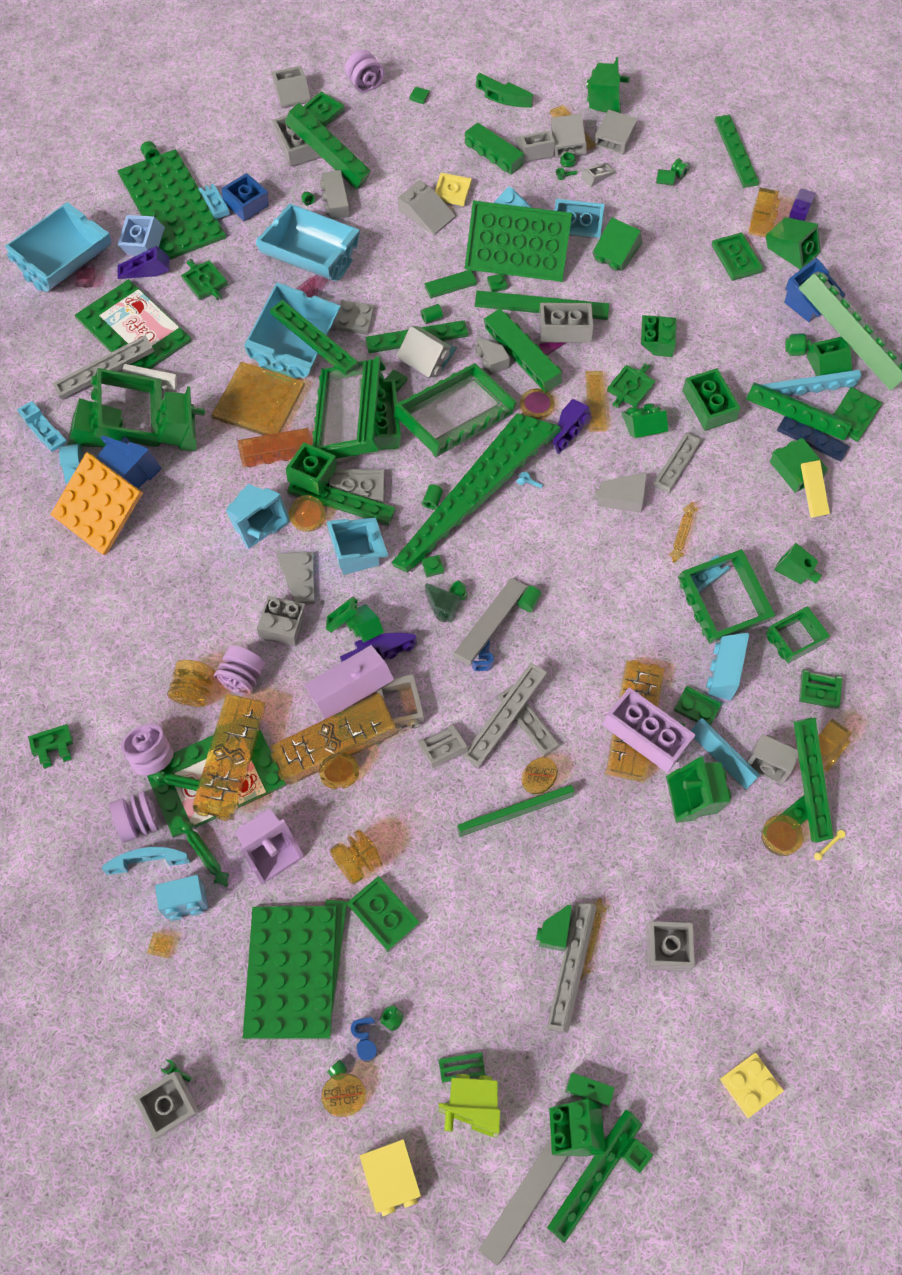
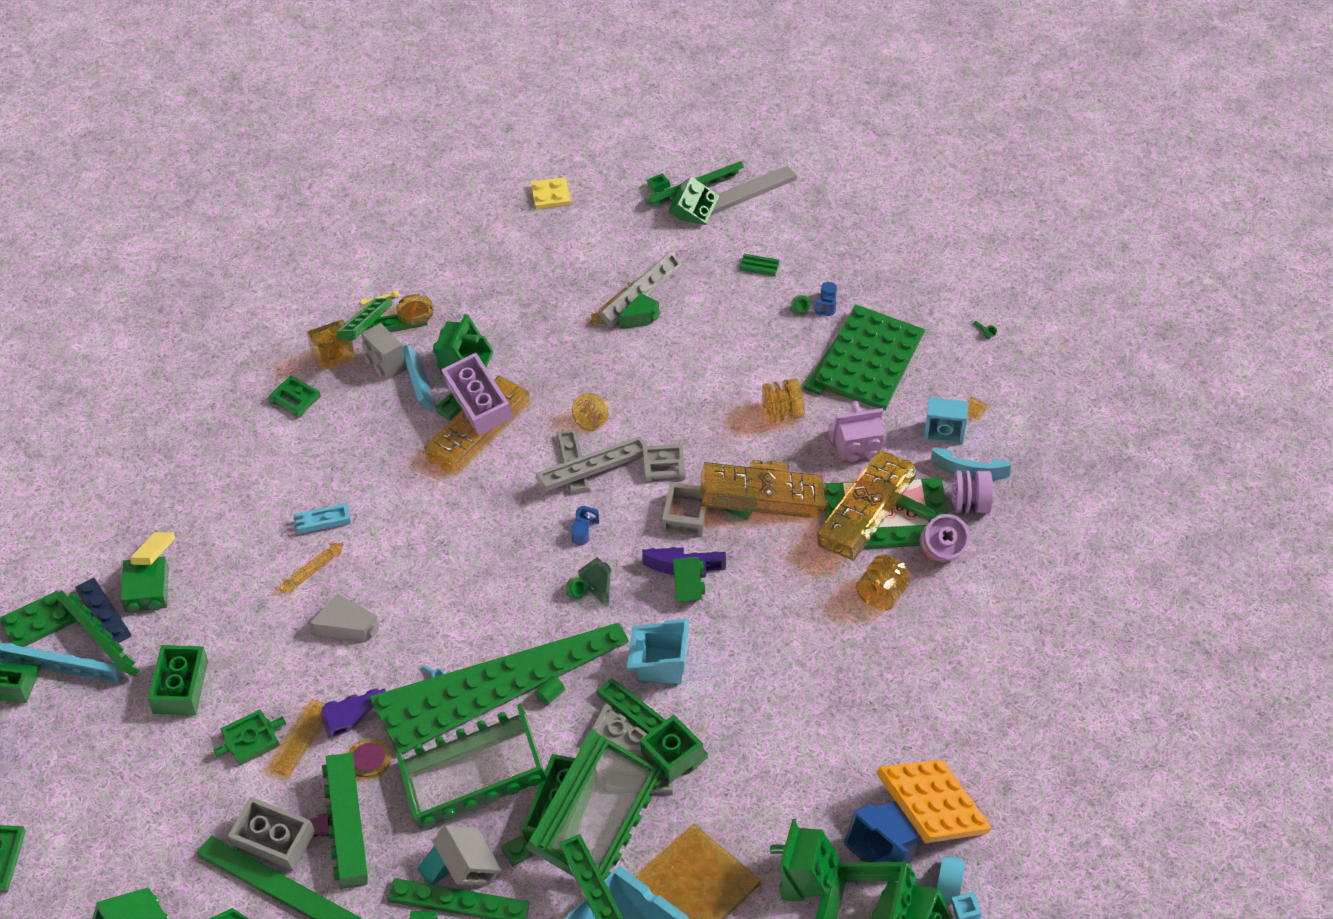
camera: 155 degrees left, 15 degrees down
green plate [28,724,73,769] -> none
light grey brick [133,1072,200,1139] -> none
green wheel [179,819,229,887] -> none
lavender wheel [213,645,265,695] -> none
medium azure piece [226,484,291,549] -> none
clear orange brick [237,428,312,467] -> none
light grey slope [257,596,305,647] -> none
light grey wing [276,552,315,604] -> none
clear yellow tile [289,495,326,532] -> none
lavender brick [304,645,394,720] -> none
clear yellow piece [321,1073,366,1117] -> none
green tile [326,597,358,633] -> none
green hinge [327,1060,346,1080] -> none
green plate [346,875,420,952] -> none
light yellow brick [360,1139,421,1216] -> none
green plate [421,555,444,578] -> none
lime piece [438,1074,500,1138] -> none
light grey tile [453,578,527,665] -> none
green tile [457,785,575,837] -> none
light grey slope [475,338,510,375] -> none
green piece [517,586,542,612] -> none
green piece [565,1072,615,1107] -> none
green slope [621,403,669,438] -> none
green slope [641,315,676,357] -> none
light grey brick [646,921,695,972] -> none
light grey tile [653,432,702,493] -> none
green plate [674,686,722,726] -> none
green window [677,549,775,645] -> none
medium azure slope [706,633,749,701] -> none
green window [766,606,830,664] -> none
green torso [774,543,822,584] -> none
green head [785,333,810,356] -> none

